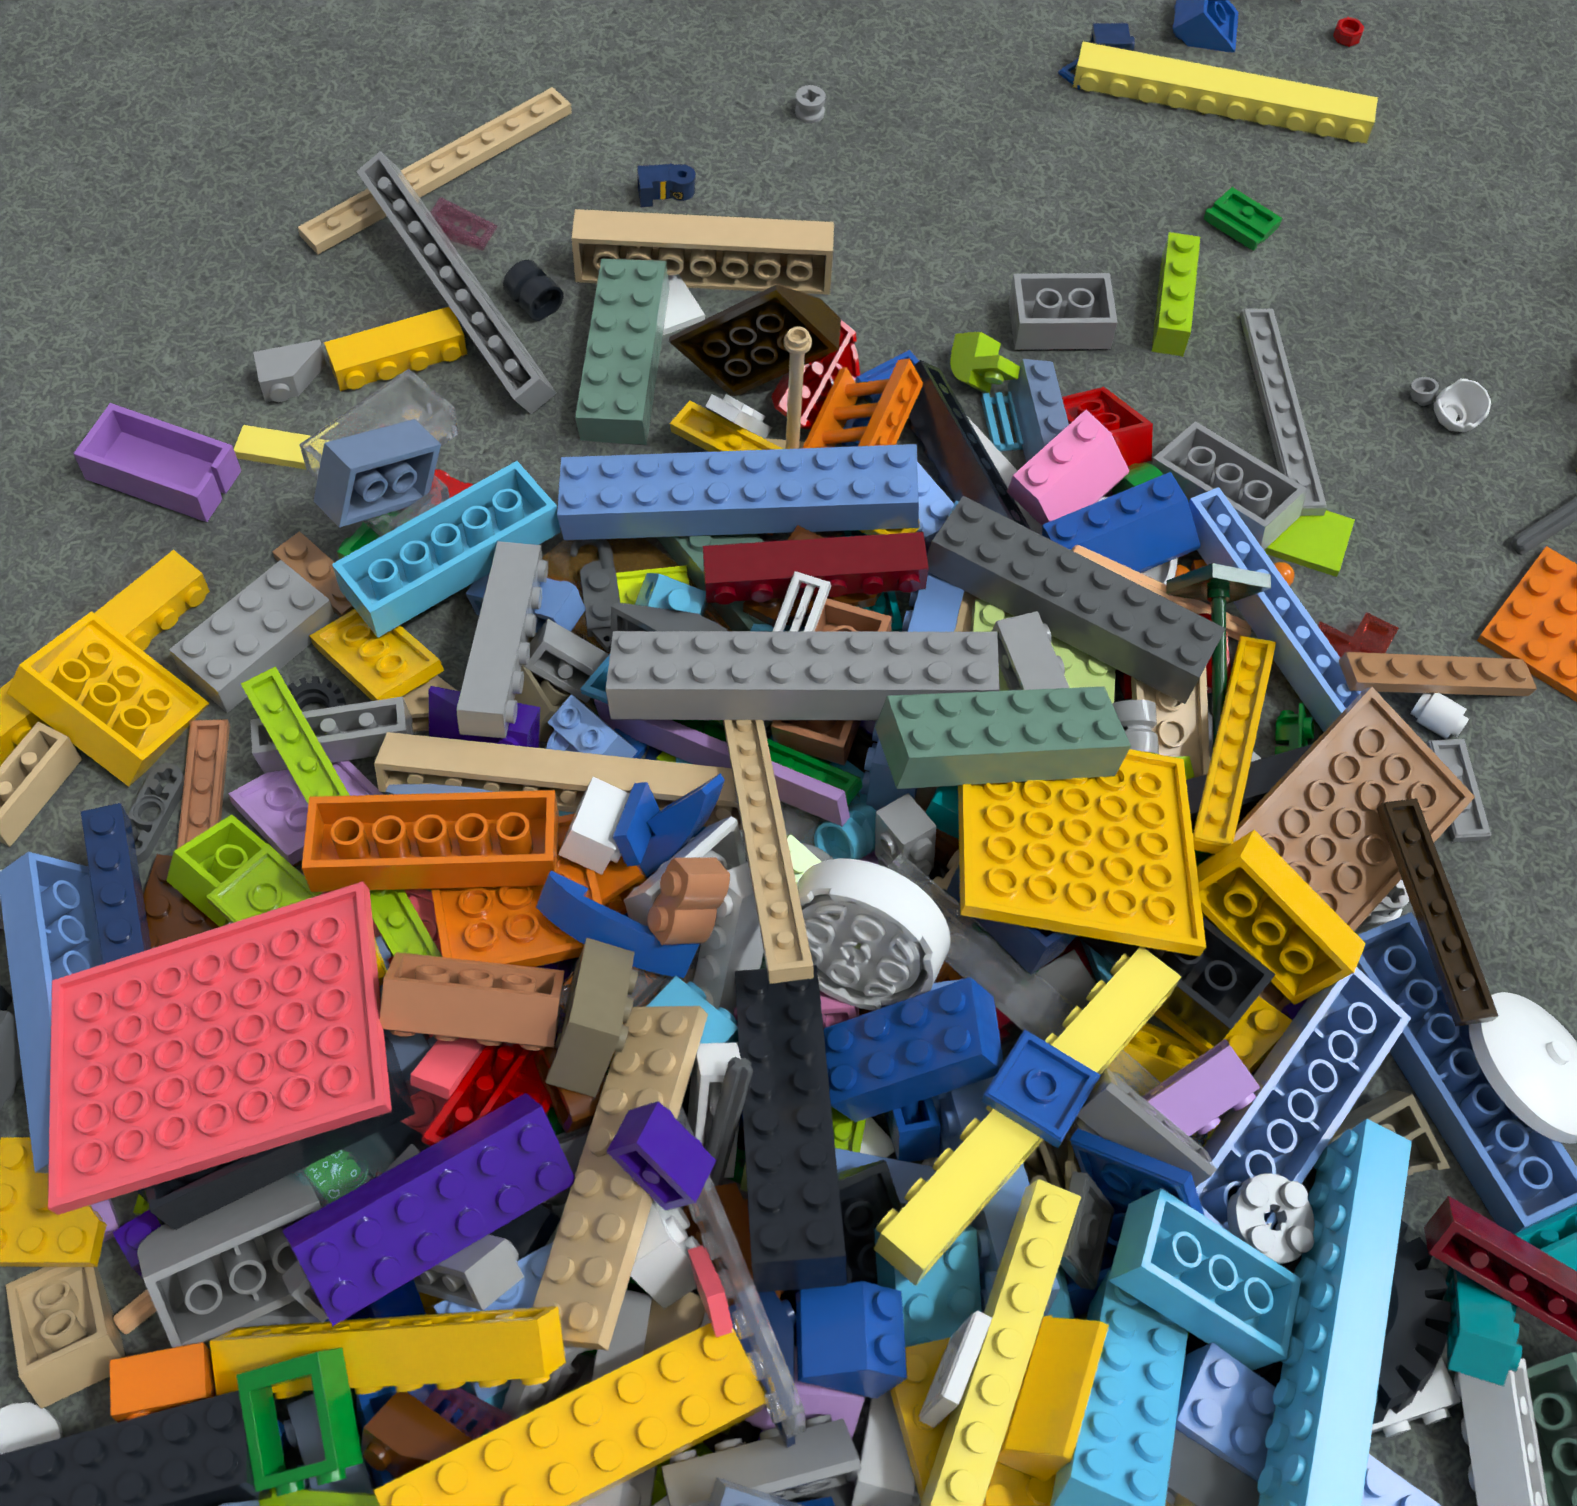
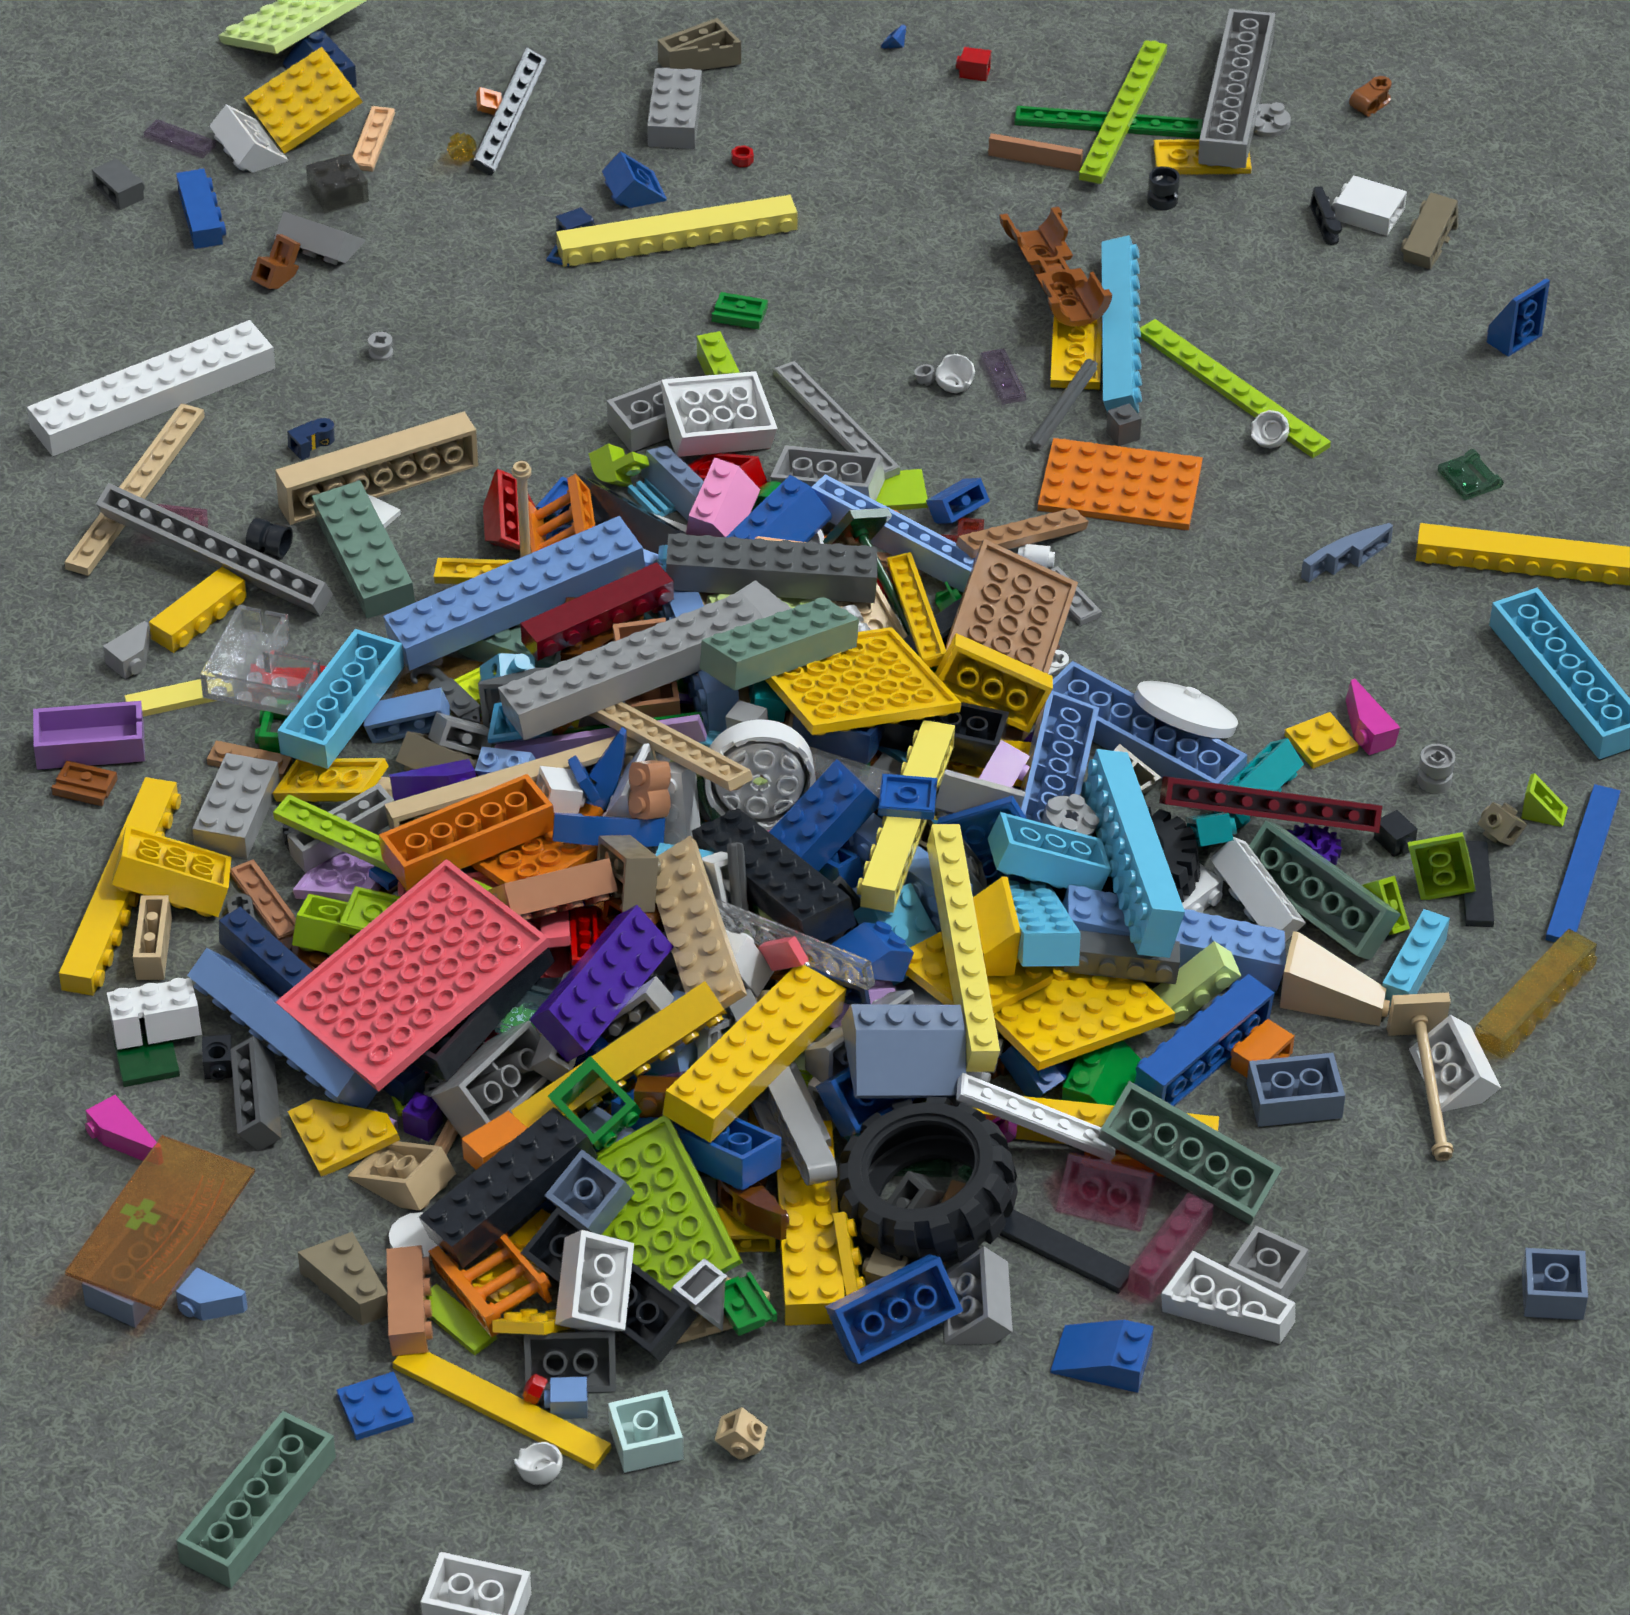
camera: 25 degrees left, 15 degrees down
sand blue brick [314,419,441,528] -> none
light grey brick [456,541,548,738] -> none
dark purple brick [606,1101,716,1211] -> none
dark brown slope [669,284,841,396] -> none
white wing [706,394,772,438] -> none
white tile [773,571,831,631] -> none
white tile [919,1310,992,1428] -> none
dark brown tile [1376,798,1499,1027] -> none
none -> white brick [27,320,275,456]
none -> dark orange plate [51,761,118,807]
none -> white slope [661,371,777,457]
none -> blue brick [926,478,990,523]
none -> clear purple tile [981,348,1026,405]

